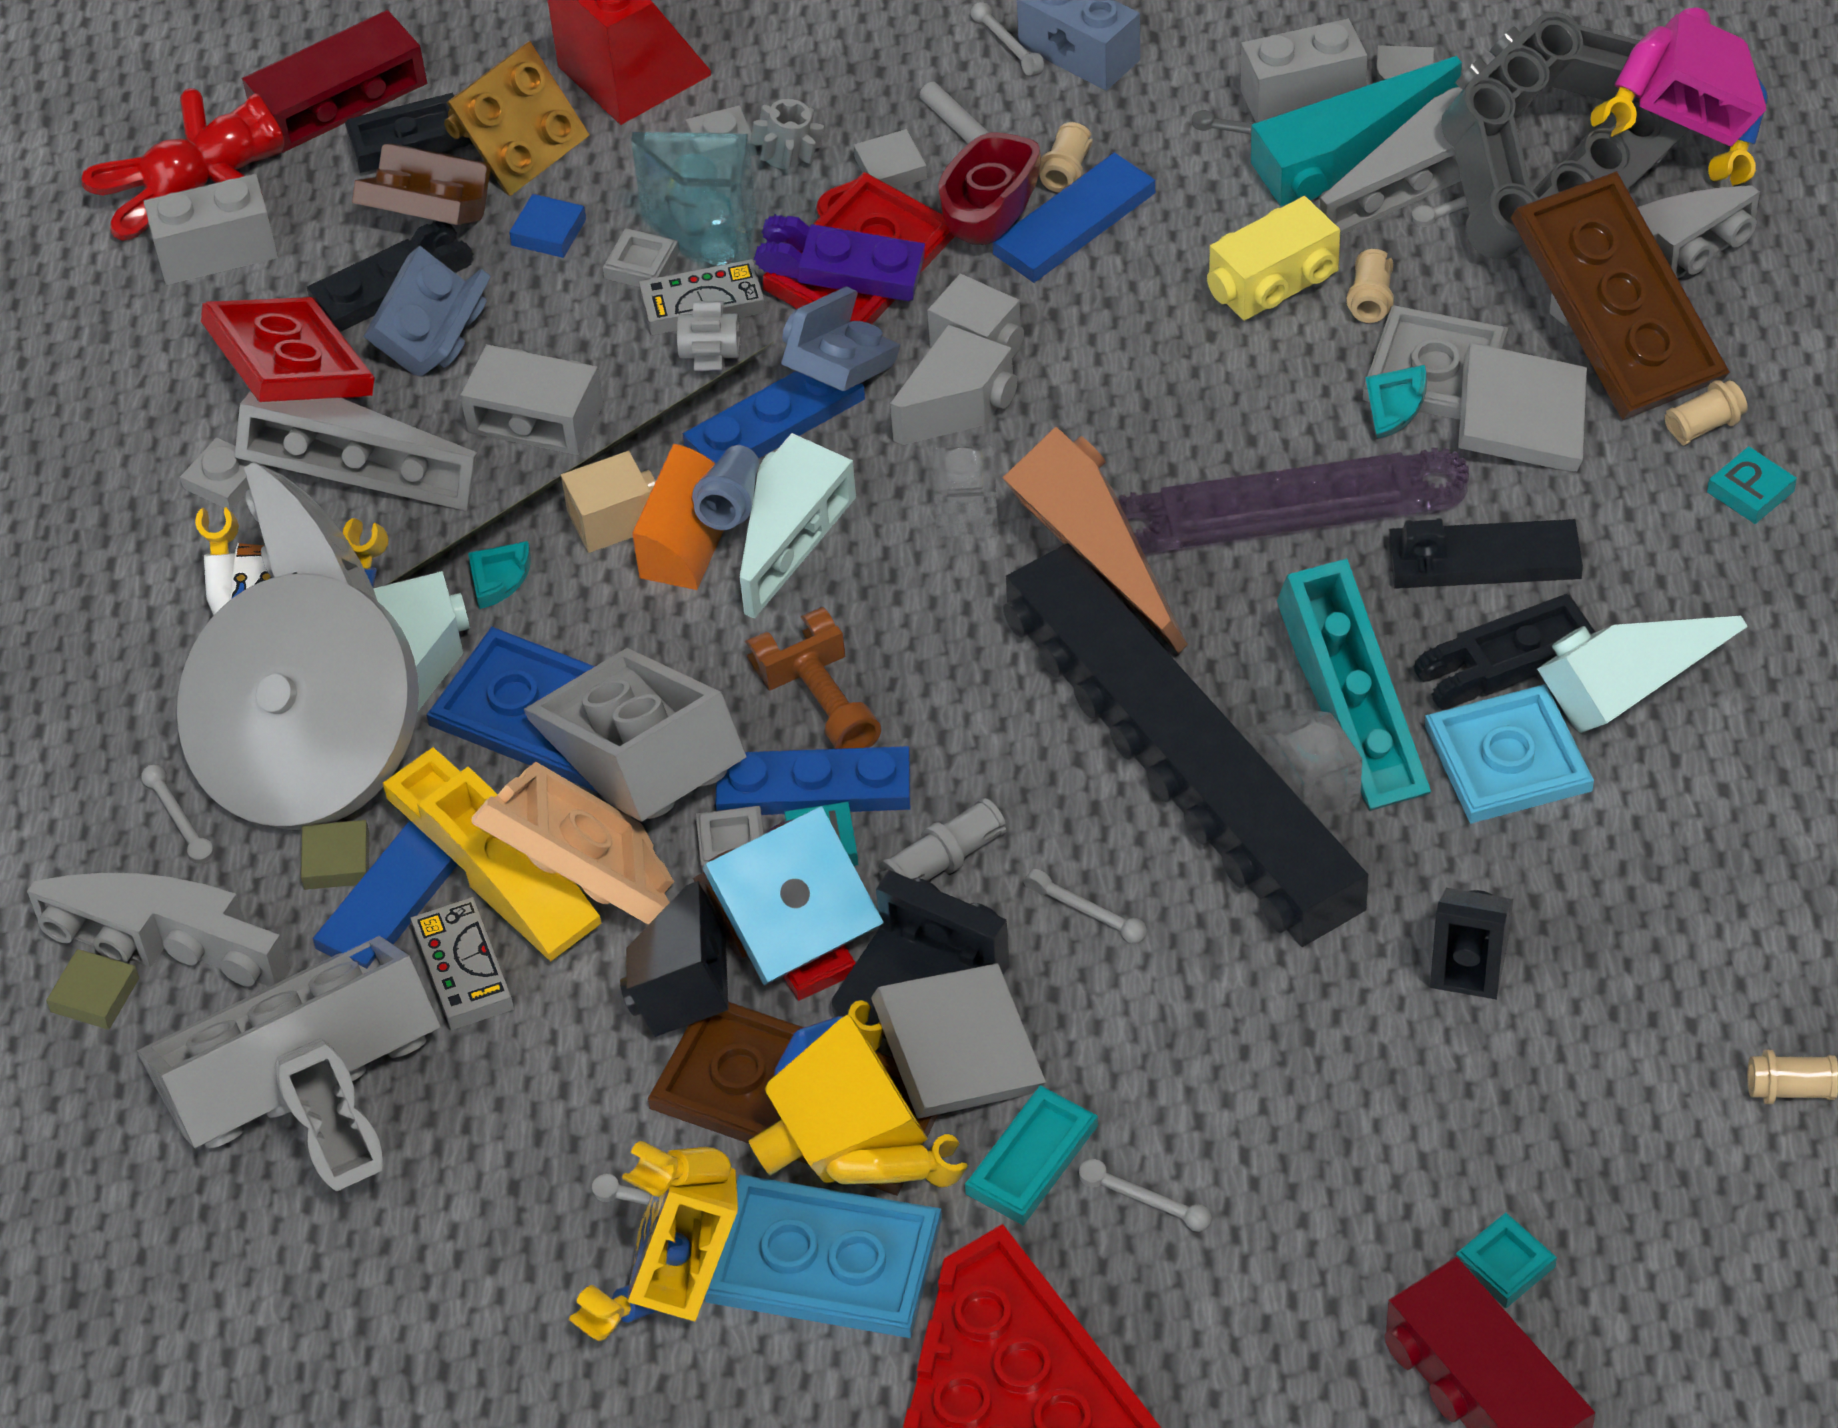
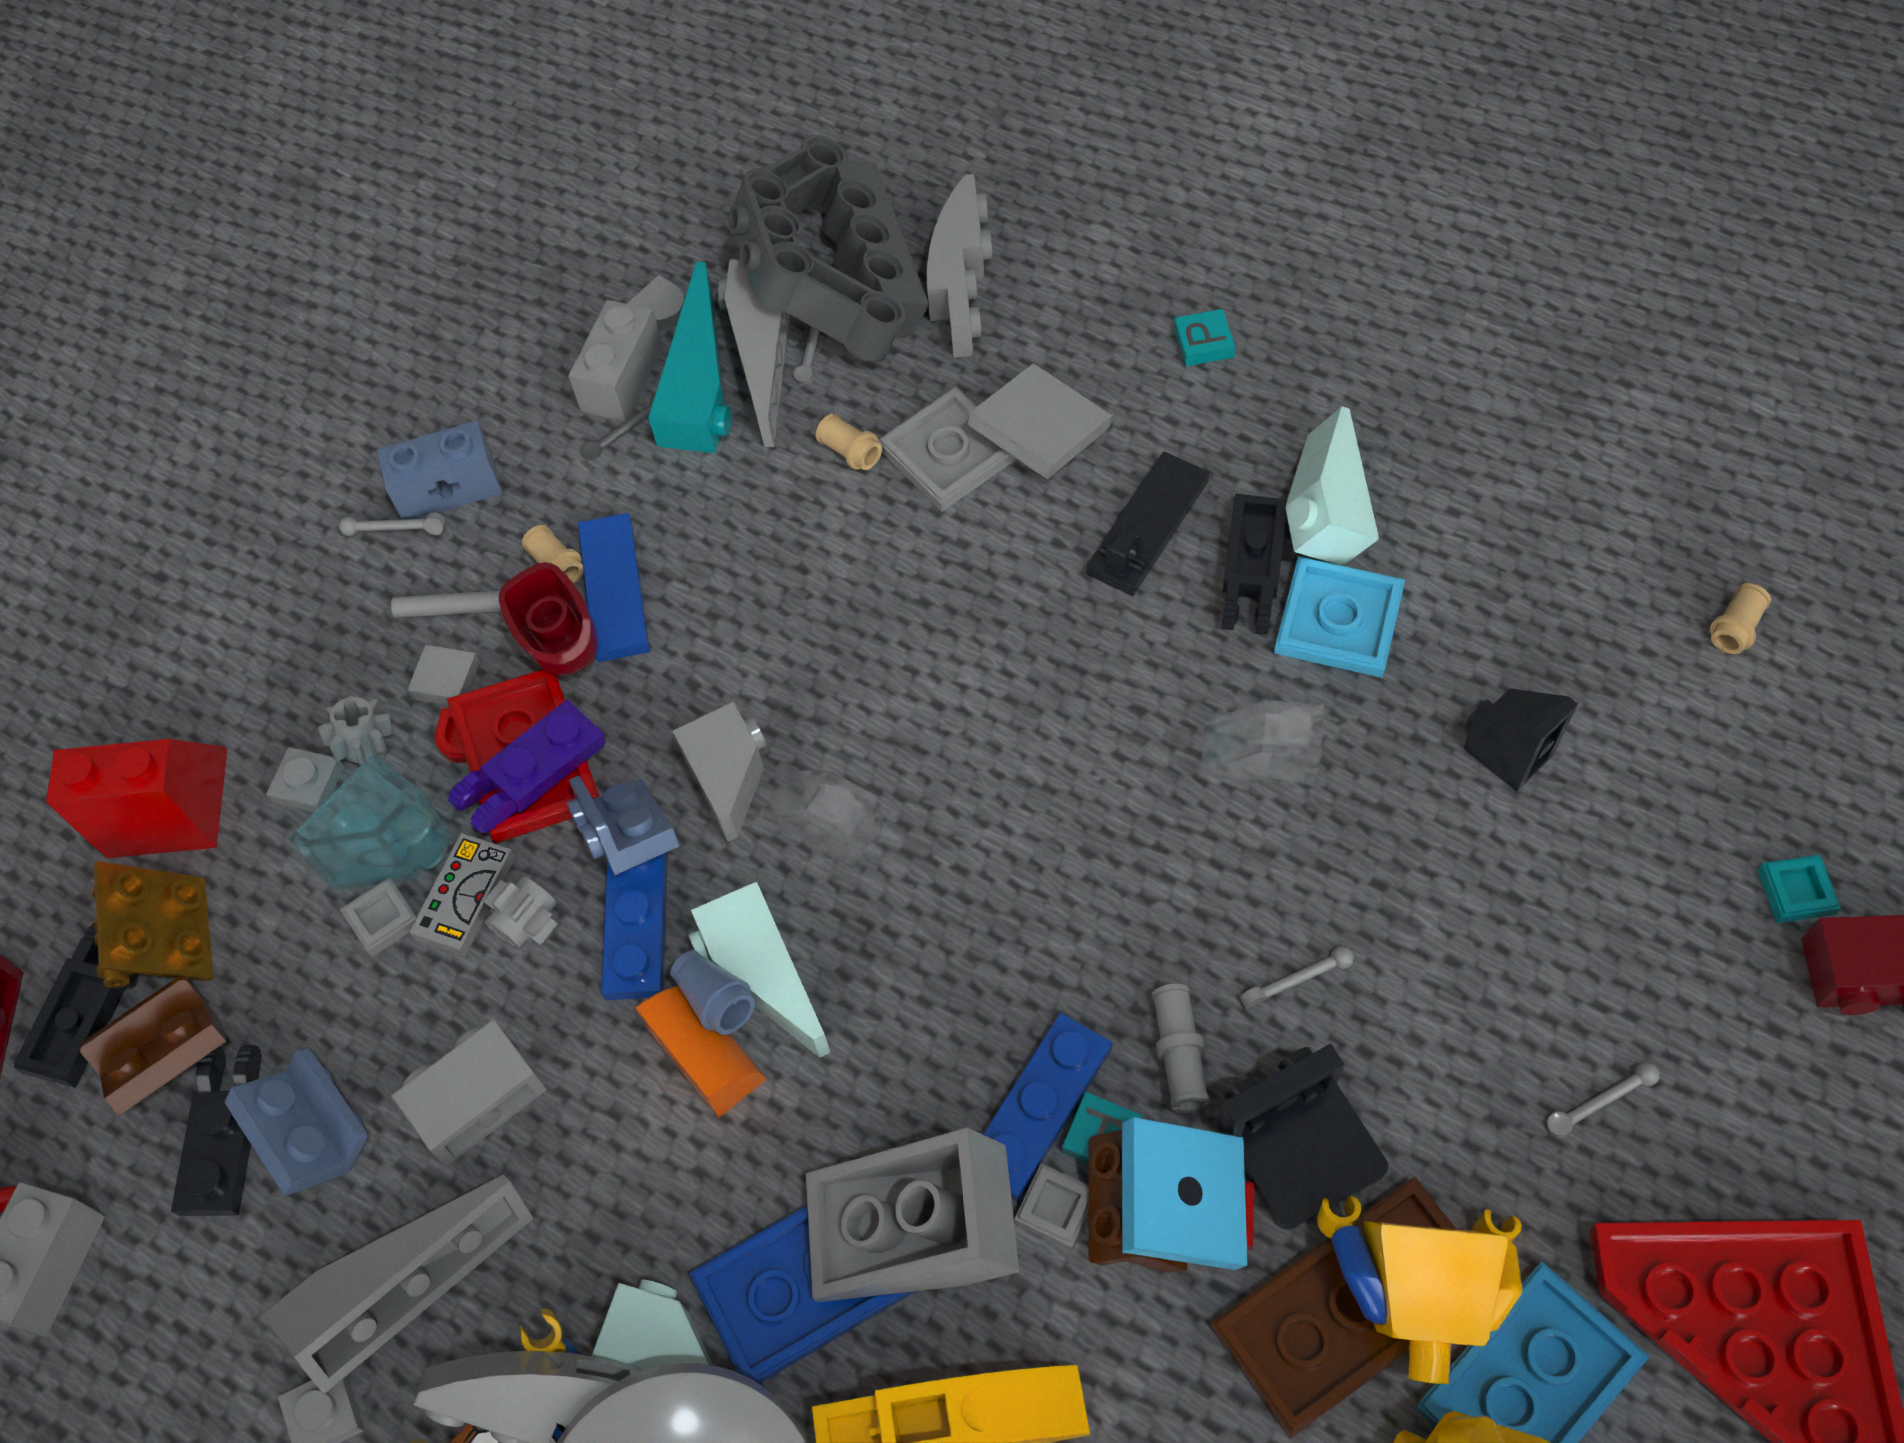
camera: 55 degrees left, 10 degrees up
red tile [201,297,375,402] -> none
olive sticker [387,342,773,585] -> none
teal tile [468,541,531,609] -> none
light nougat wing [472,762,674,925] -> none
blue tile [509,194,586,258] -> none
tan brick [561,451,656,553] -> none
black slope [620,881,729,1037] -> none
dark orange bar [745,607,881,749] -> none
light grey tile [871,963,1046,1119] -> none
light grey brick [927,273,1024,358] -> none
teal tile [965,1085,1098,1226] -> none
nougat slope [1002,427,1188,653] -> none
black brick [1003,543,1369,947] -> none
clear purple plate [1118,448,1469,554] -> none
light yellow brick [1207,196,1340,321] -> none
teal slope [1277,558,1431,811] -> none
teal tile [1365,365,1427,438] -> none
reddish brown tile [1511,171,1730,420] -> none
dark pink torso [1590,7,1768,186] -> none
tan pin [1665,380,1747,446] -> none

